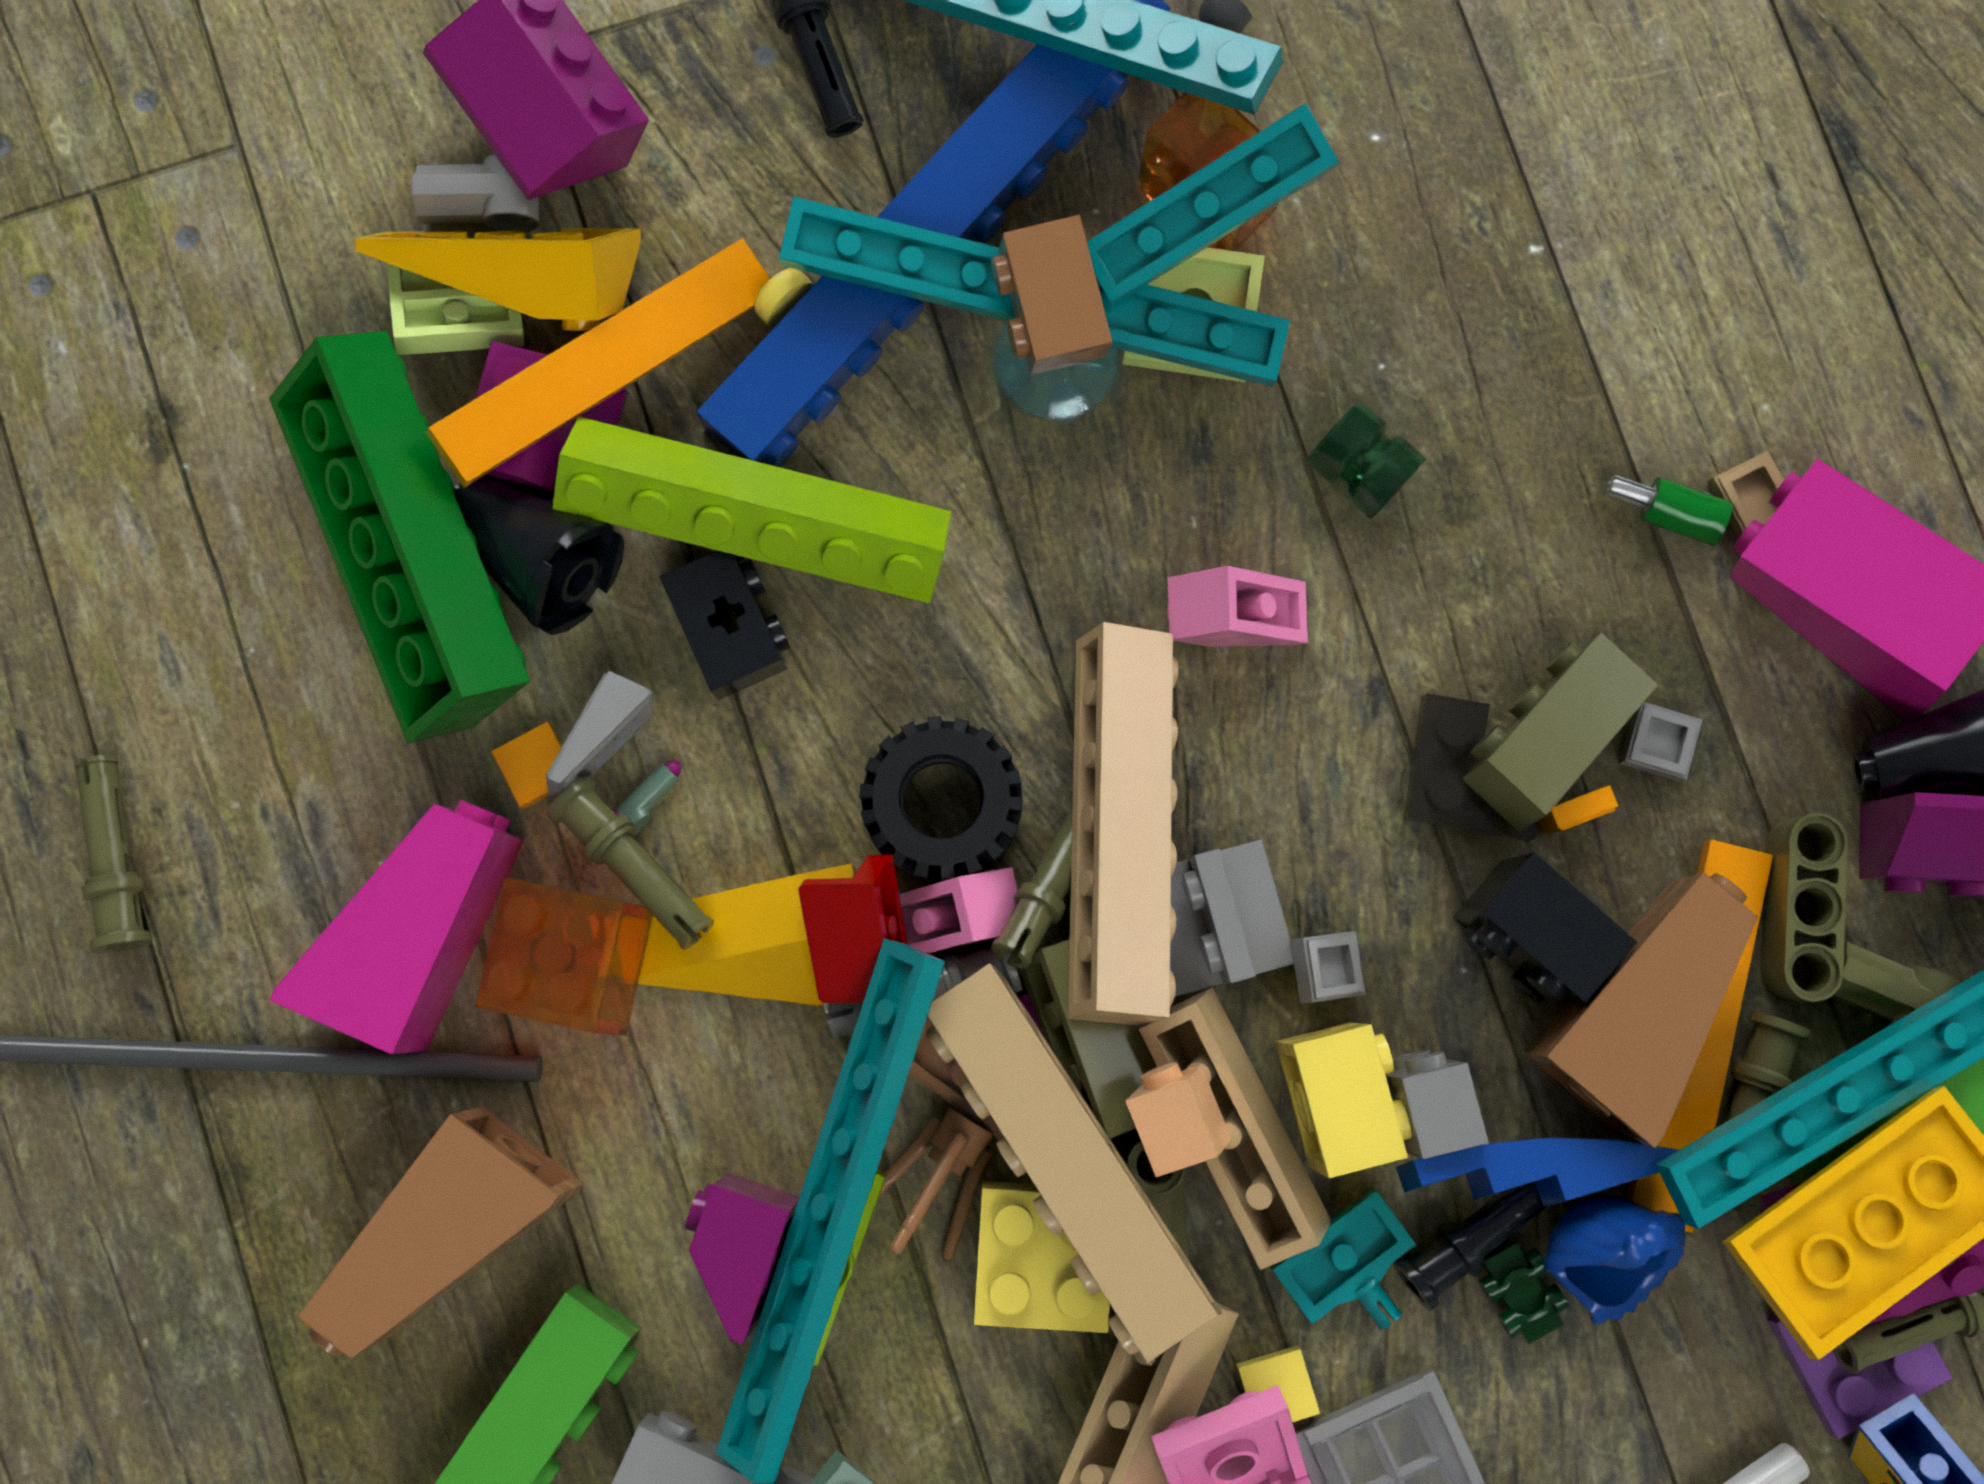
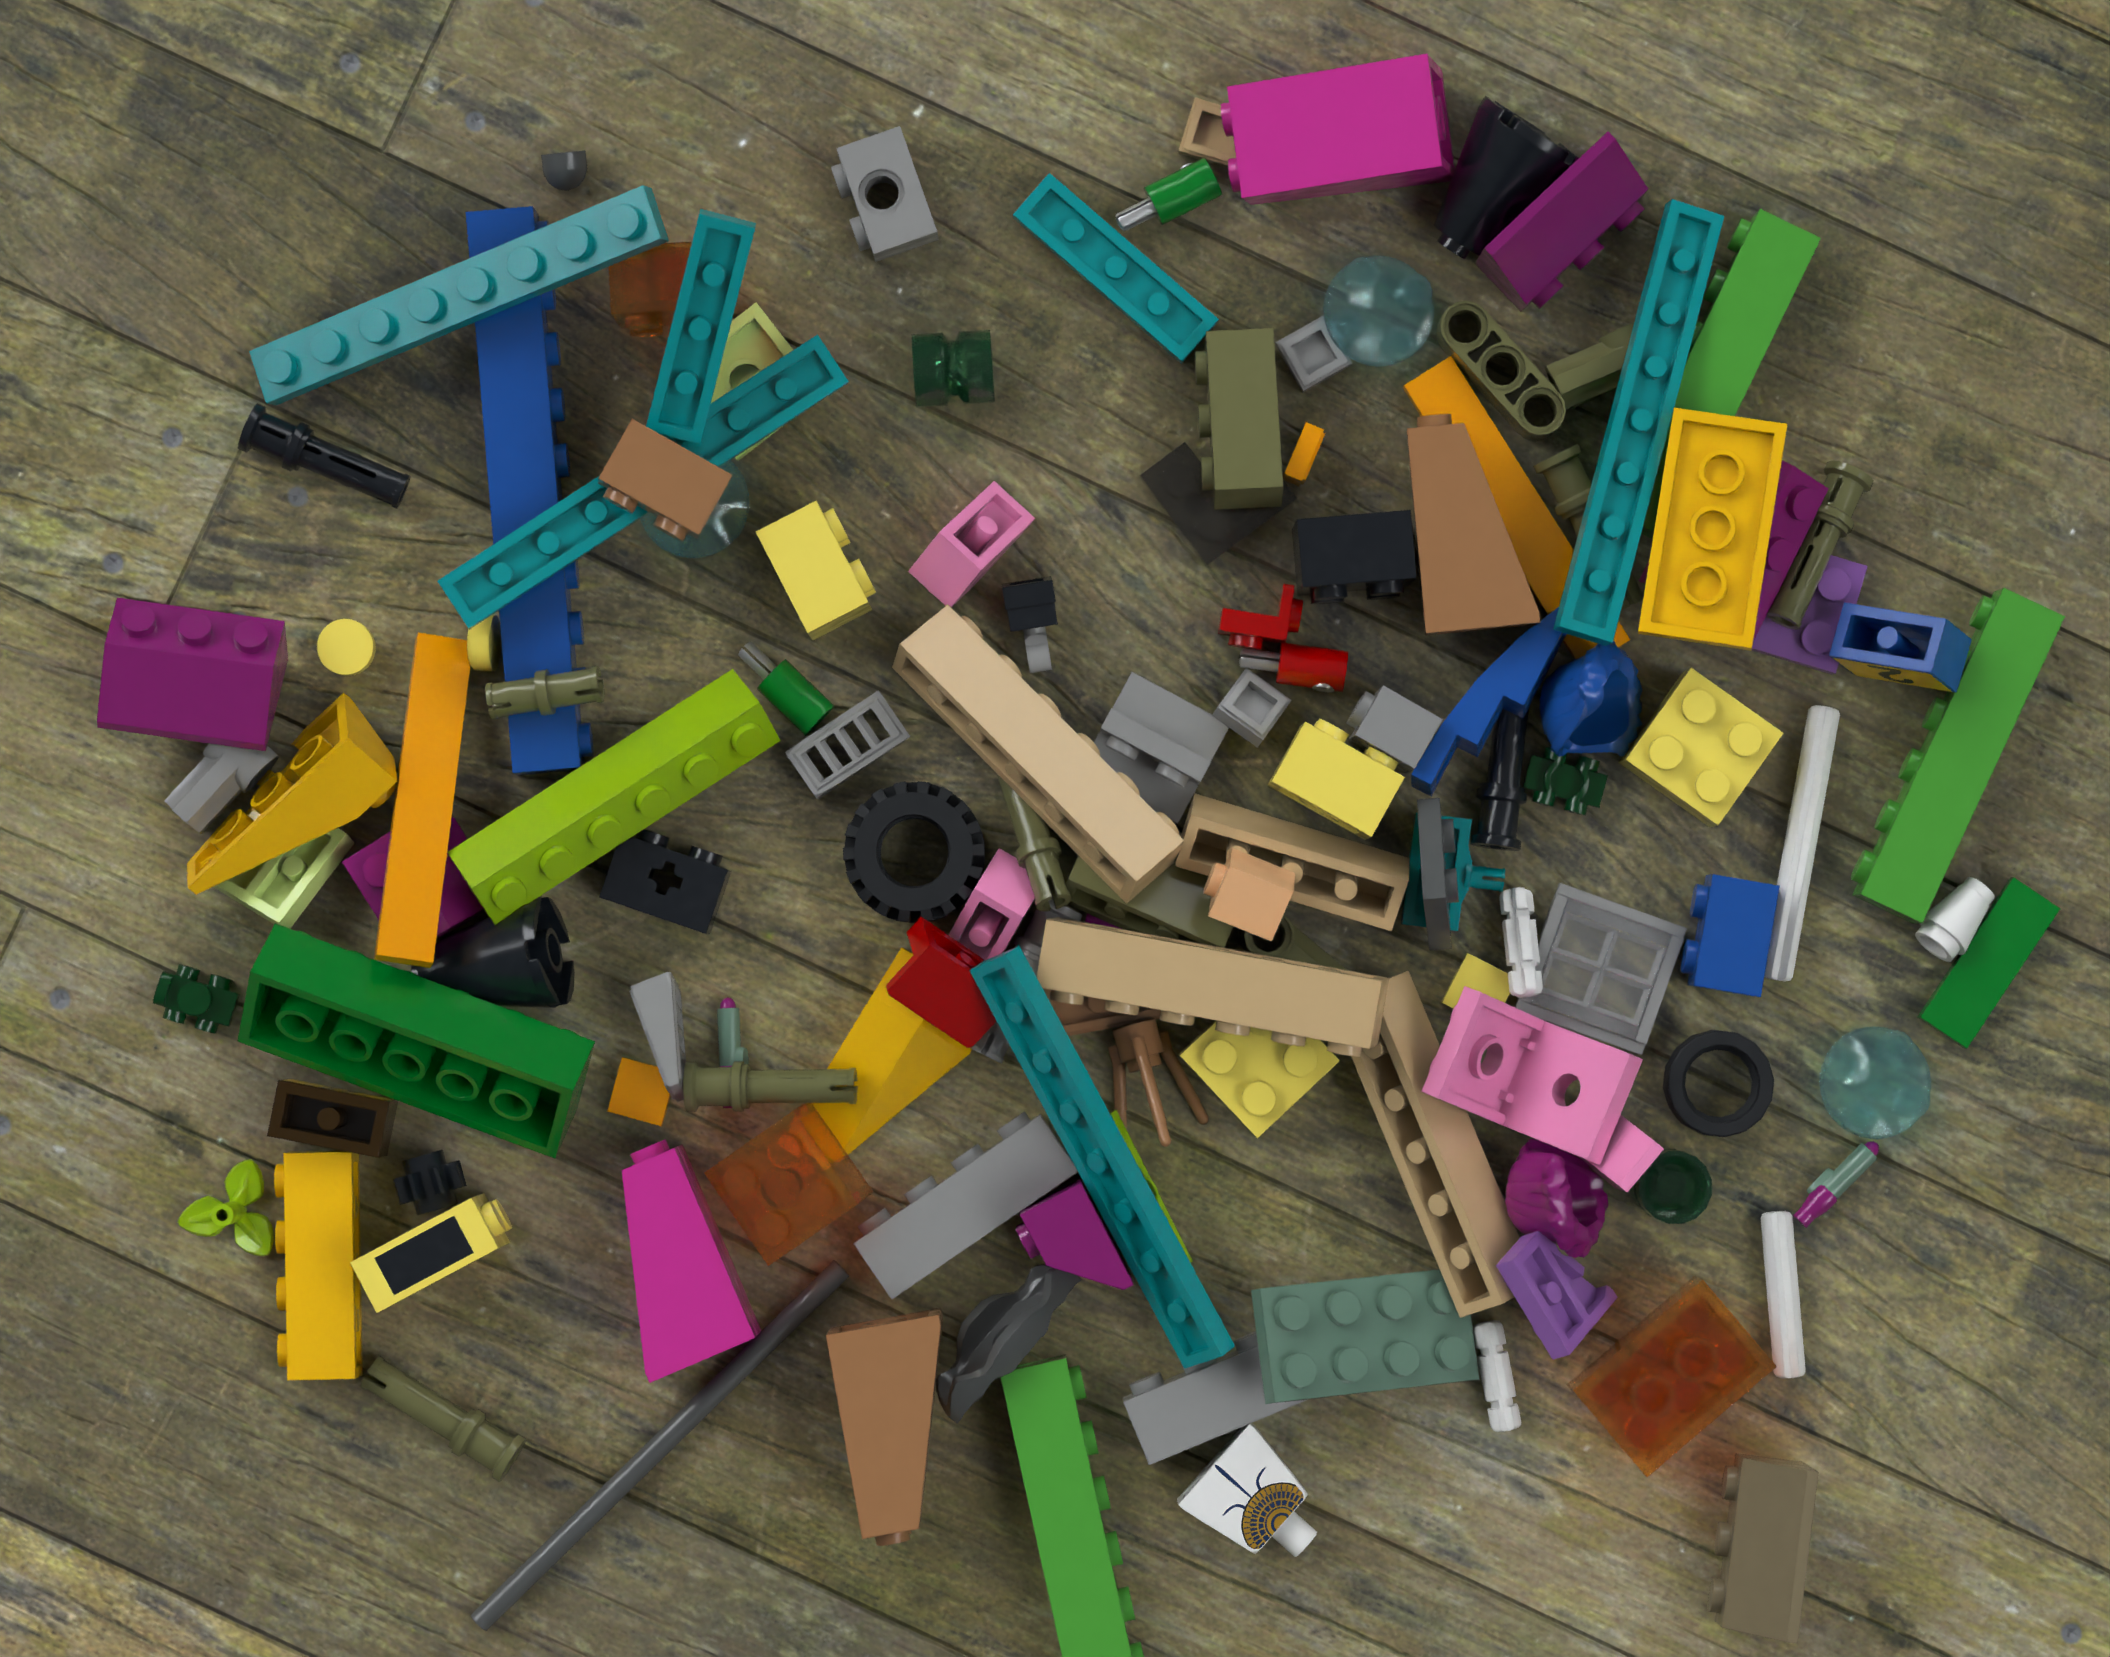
camera: 45 degrees left, 5 degrees up
none -> dark green piece [153,964,240,1034]
none -> lime plant [177,1159,274,1256]
none -> dark brown brick [267,1079,398,1158]
none -> yellow brick [274,1150,363,1381]
none -> light yellow tile [317,619,376,676]
none -> brick [350,1193,512,1313]
none -> black gear [393,1150,467,1215]
none -> olive pin [485,666,605,719]
none -> green piece [738,642,835,736]
none -> light yellow brick [756,501,876,640]
none -> light grey slope [785,690,910,800]
none -> light grey brick [831,126,939,262]
none -> light grey brick [853,1112,1078,1300]
none -> dark grey piece [936,1264,1082,1424]
none -> black piece [1002,576,1058,673]
none -> teal plate [1013,173,1219,364]
none -> red bracket [1218,584,1303,650]
none -> red piece [1239,642,1348,692]
none -> clear light blue dish [1323,256,1434,367]
none -> dark grey wing [1417,798,1459,951]
none -> white axle [1499,887,1543,998]
none -> light yellow brick [1618,668,1784,827]

